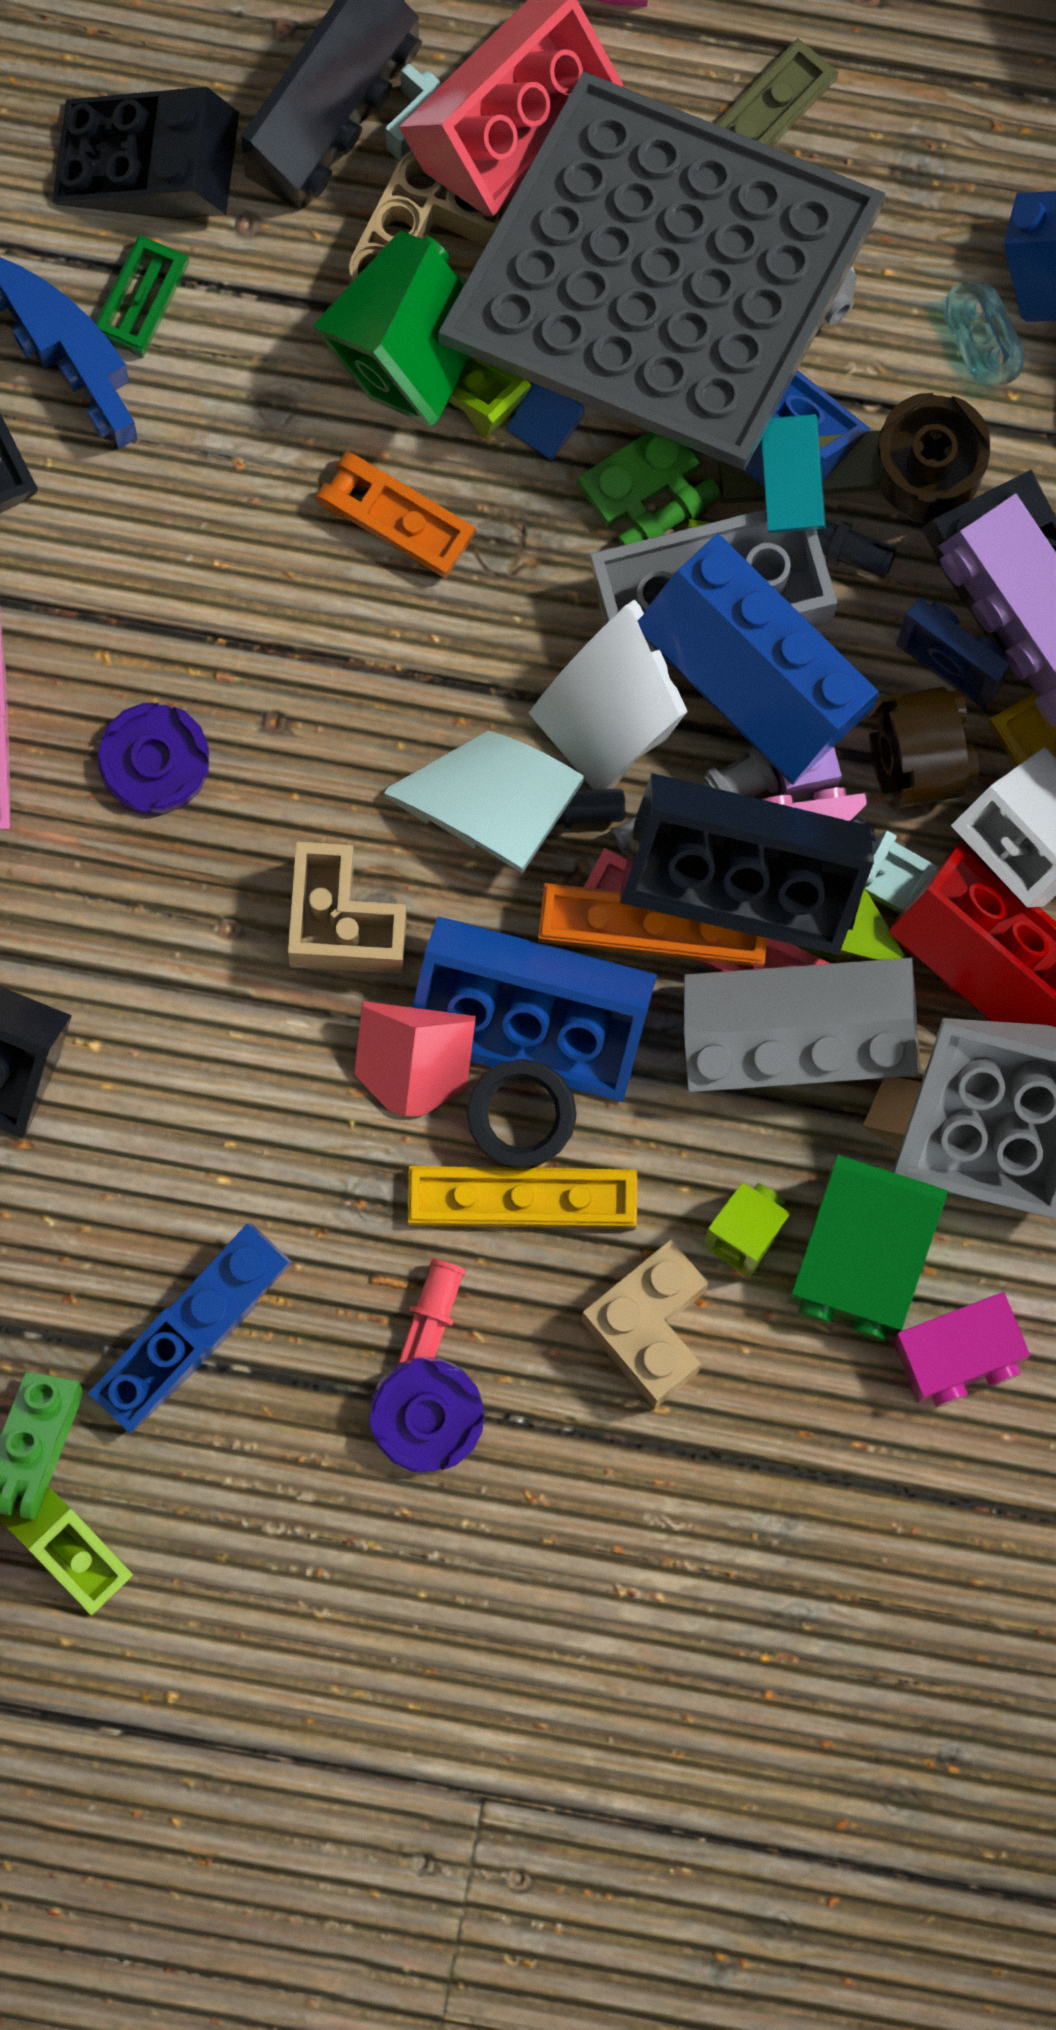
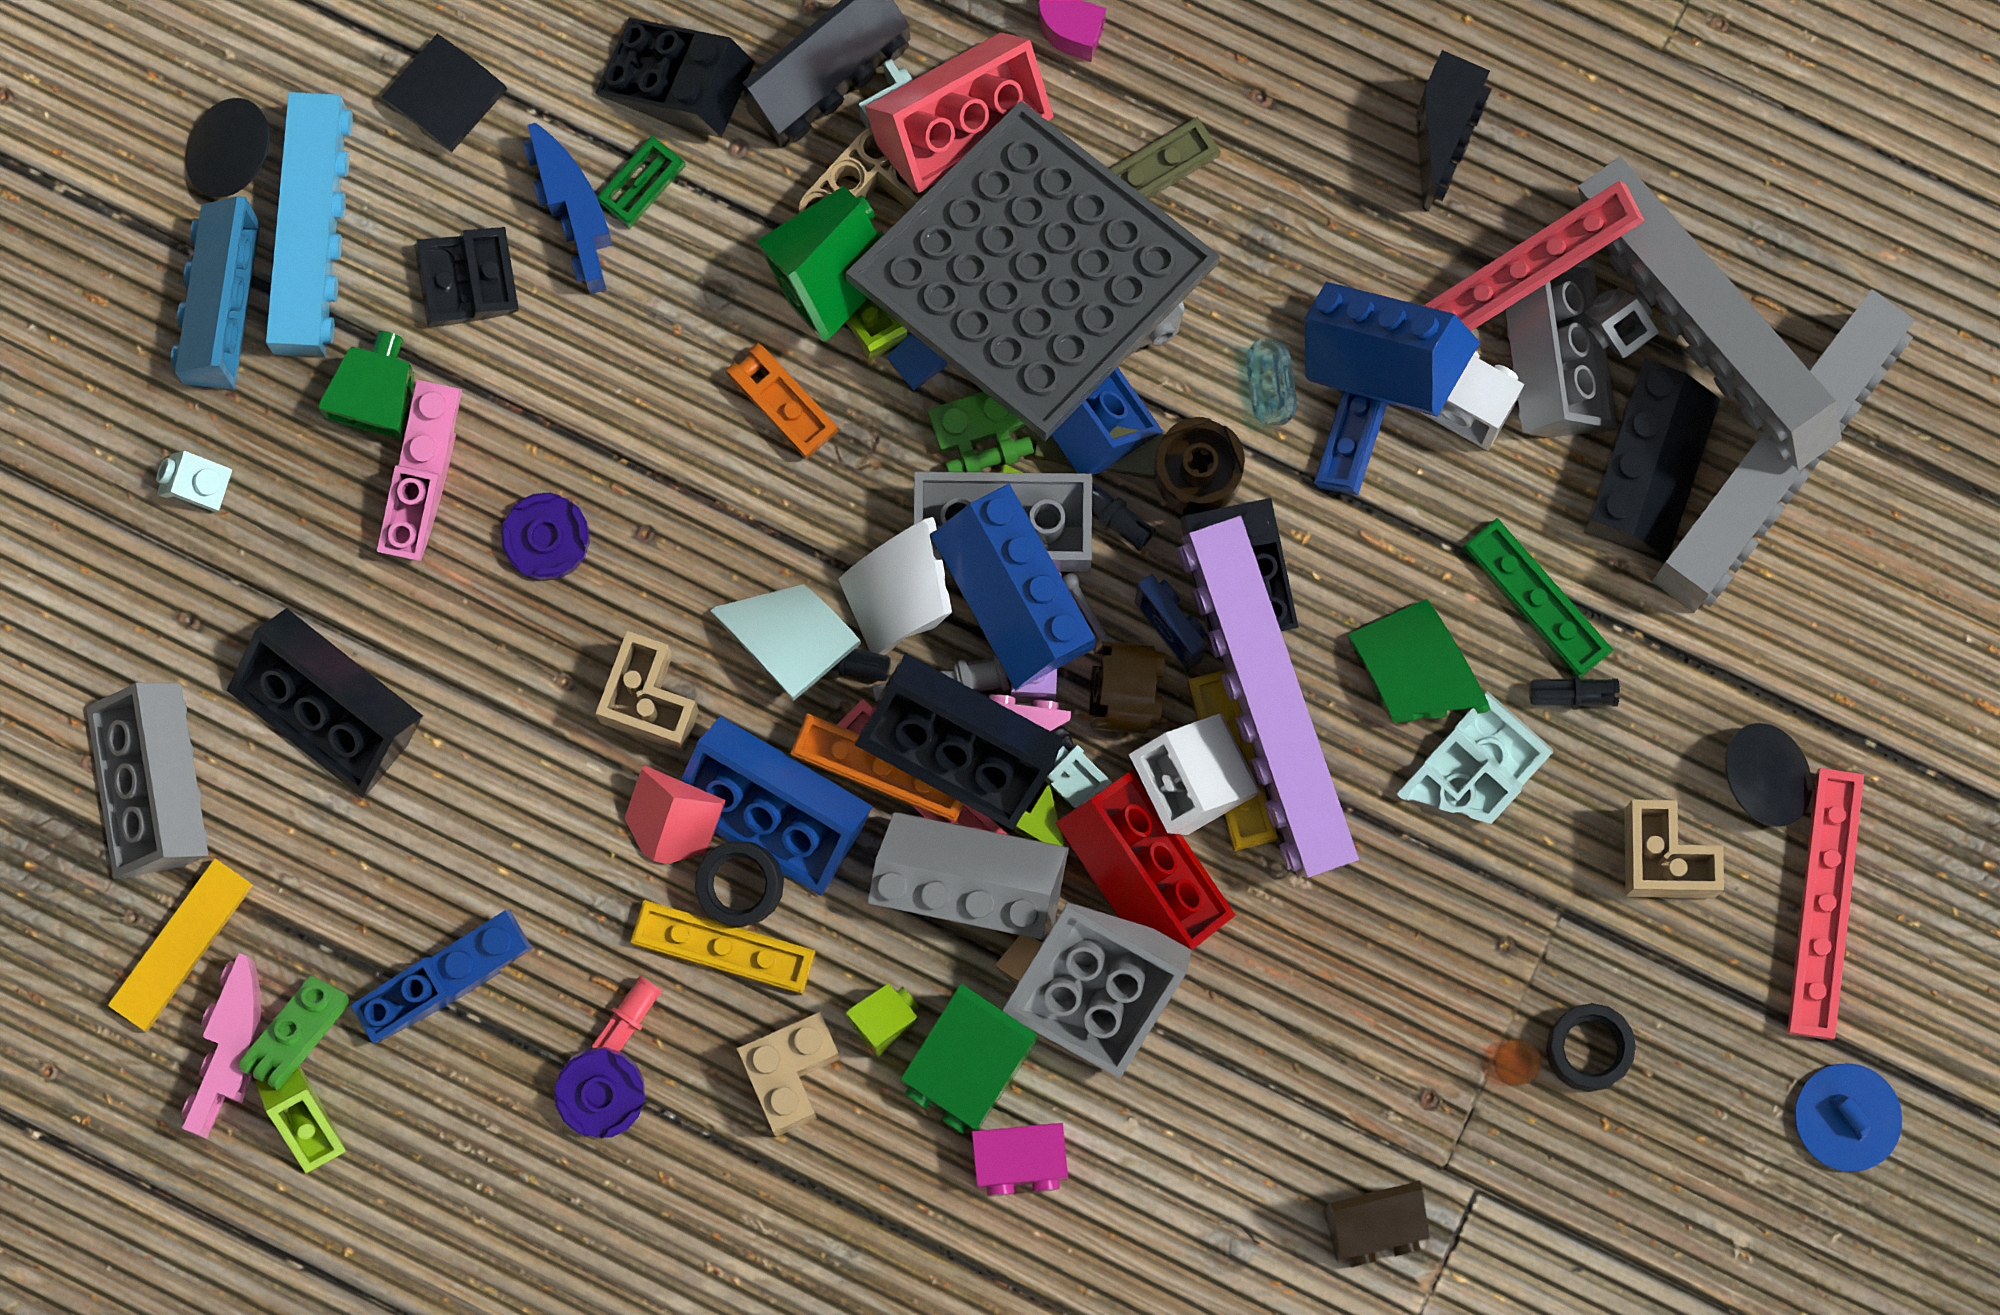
camera: 20 degrees right, 0 degrees up
teal tile [762,414,826,534] -> none

